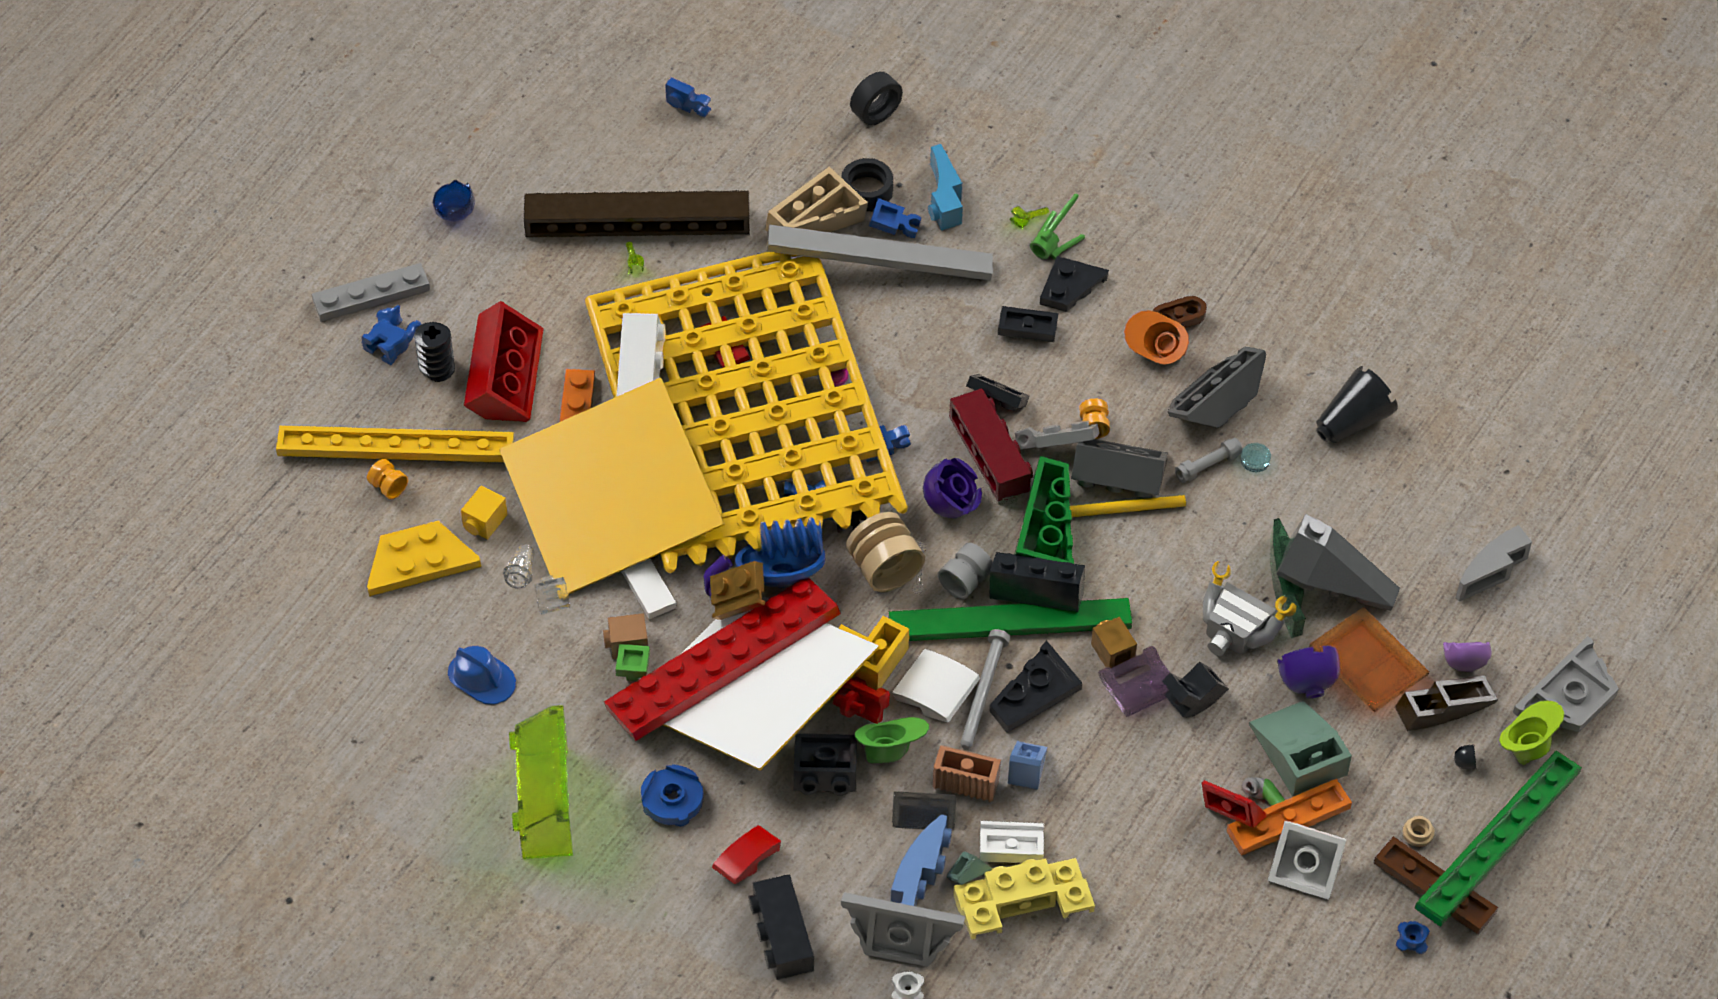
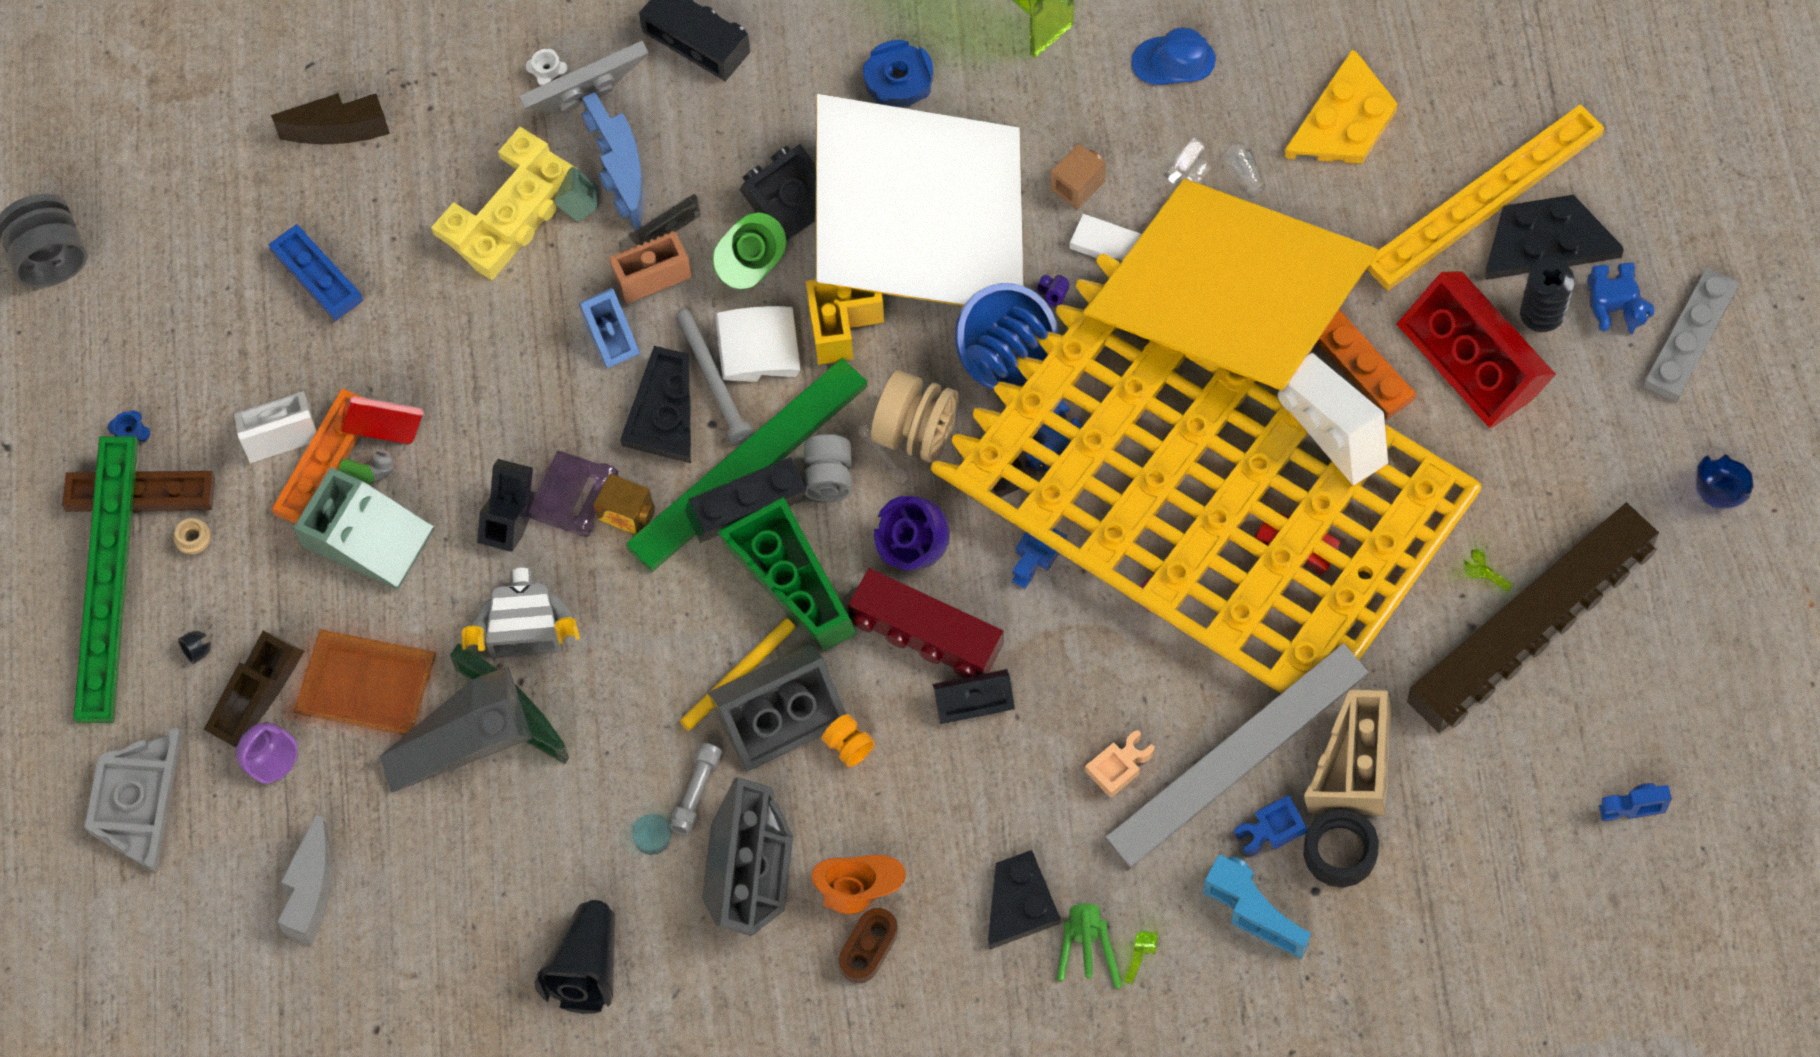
camera: 145 degrees right, 10 degrees up
light orange wheel [367,459,409,499] -> none
yellow brick [461,485,508,540] -> none
red plate [604,578,841,741] -> none
bright green tile [616,644,650,681] -> none
pearl gold plate [710,561,765,620] -> none
red slope [712,825,781,884] -> none
red hips [833,677,890,724] -> none
black tyre [850,71,903,125] -> none
white plate [980,821,1044,863] -> none
black plate [998,306,1059,342] -> none
light grey hinge [1015,421,1099,449] -> none
dark purple cylinder [1277,646,1340,699] -> none
lime piece [1499,701,1565,765] -> none
none -> blue plate [268,224,363,321]
none -> light nougat plate [1085,730,1155,798]
none -> black wing [1485,195,1624,280]

